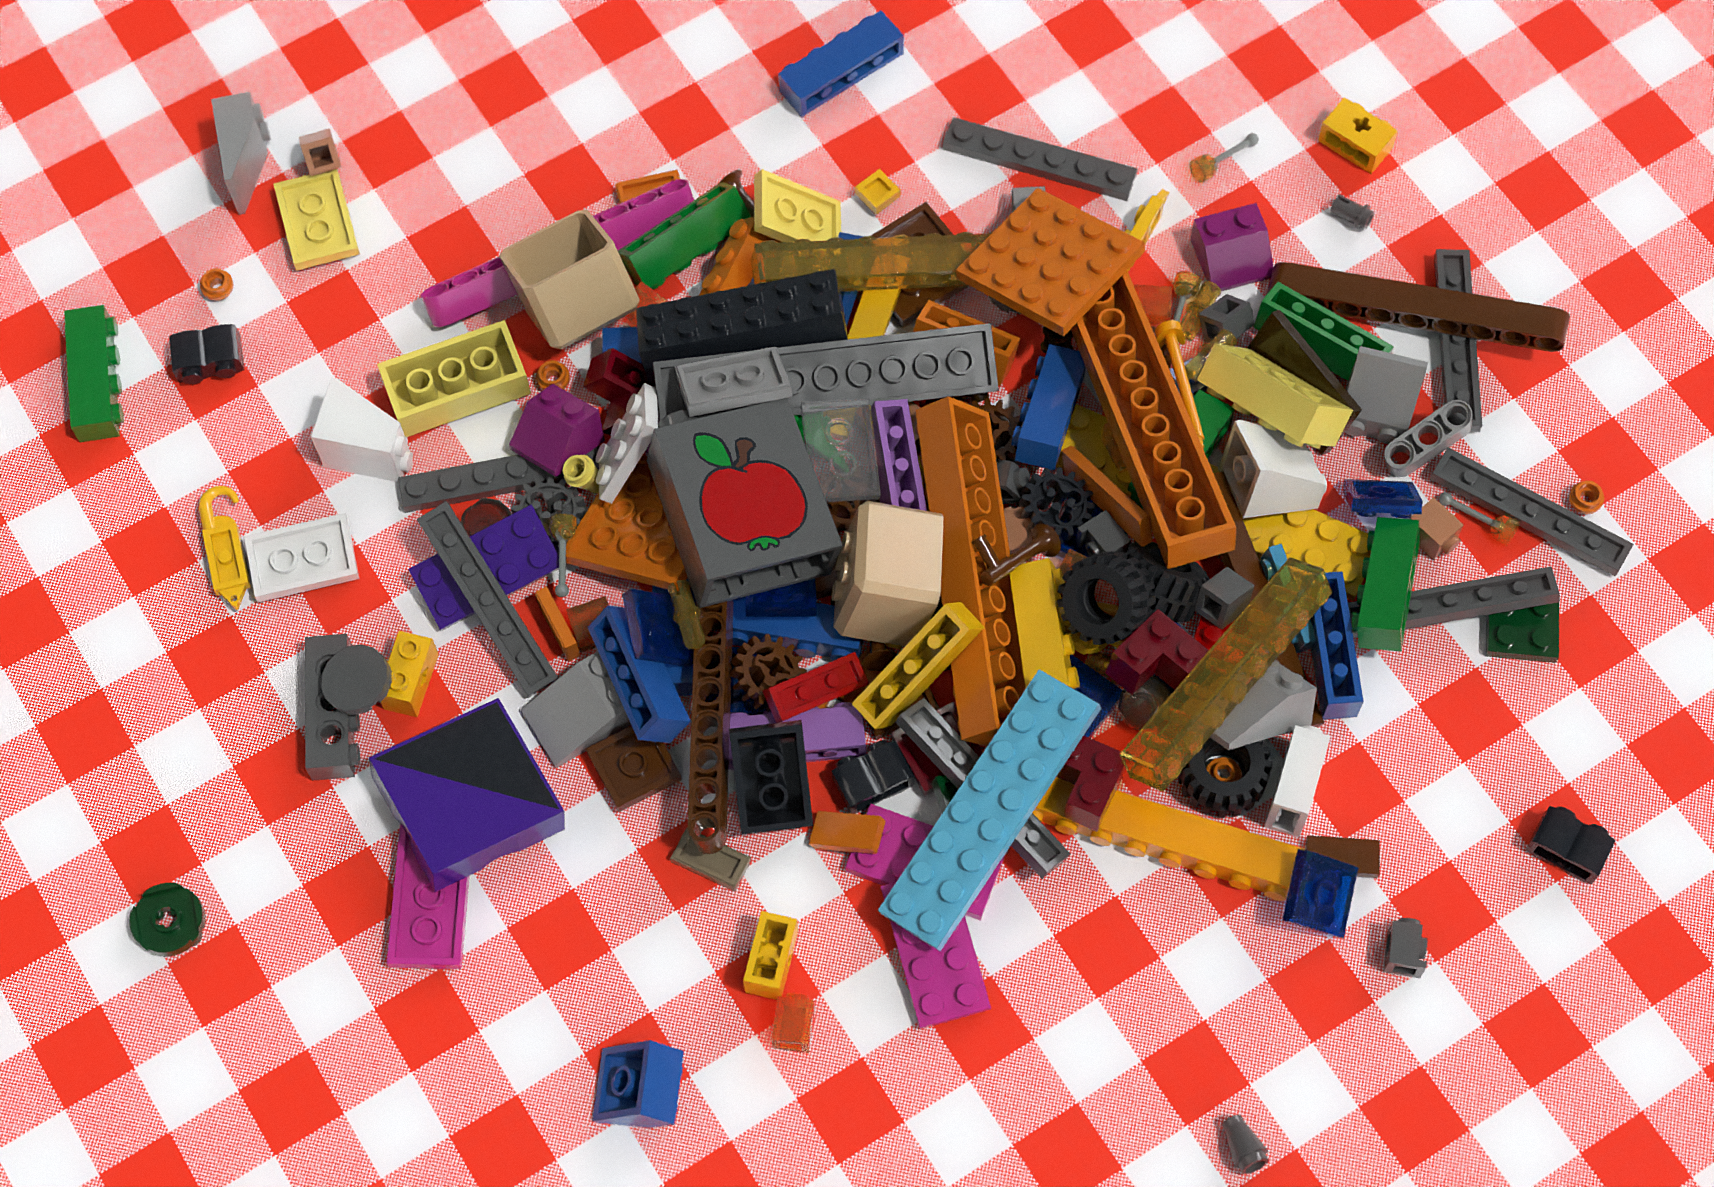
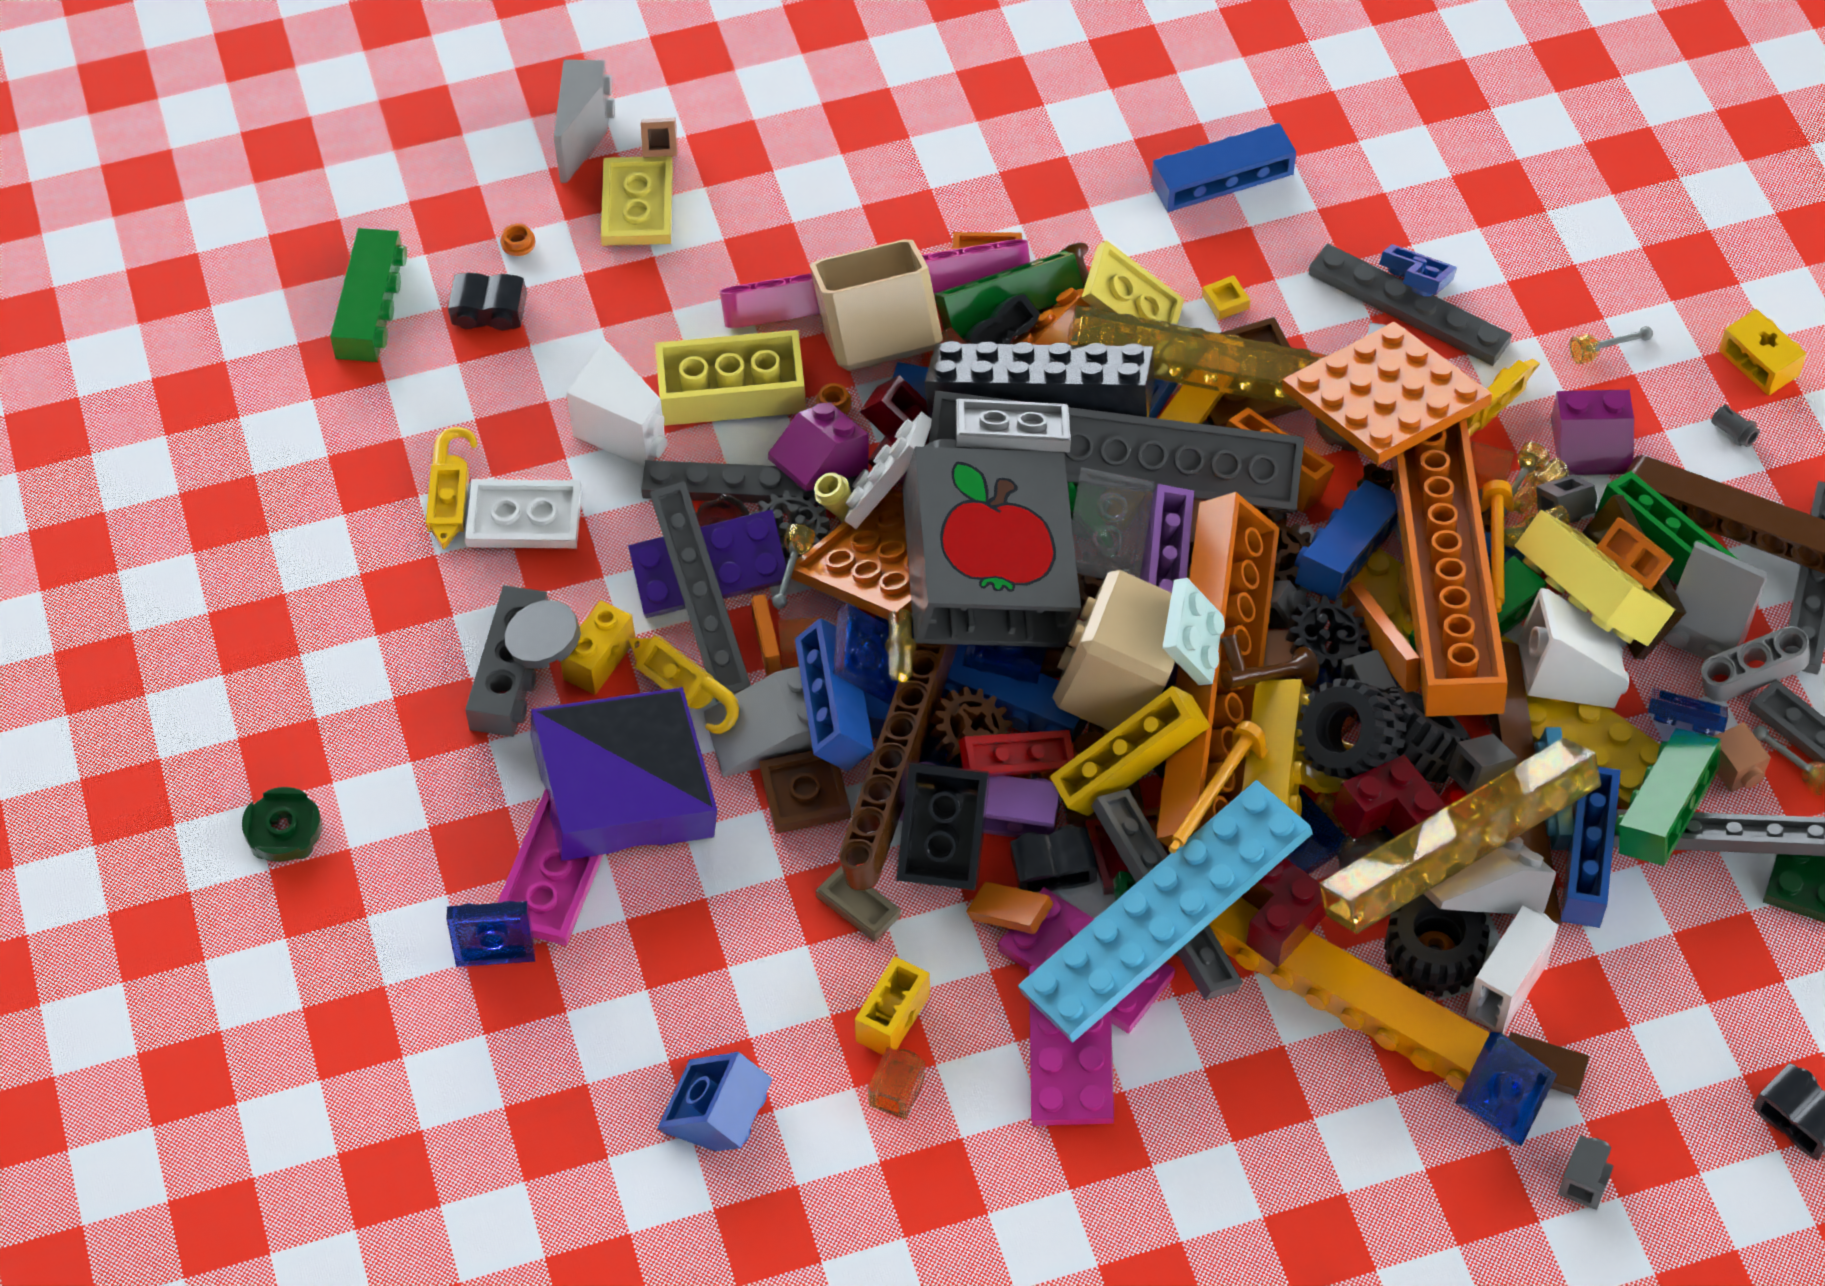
camera: 15 degrees right, 10 degrees down
none -> clear blue plate [446,901,536,967]
none -> yellow plate [629,635,739,734]
none -> black brick [963,294,1040,344]
none -> light aqua plate [1162,578,1225,686]
none -> light orange piece [1168,721,1268,853]
none -> blue plate [1379,244,1457,296]
none -> orange slope [1596,517,1674,590]

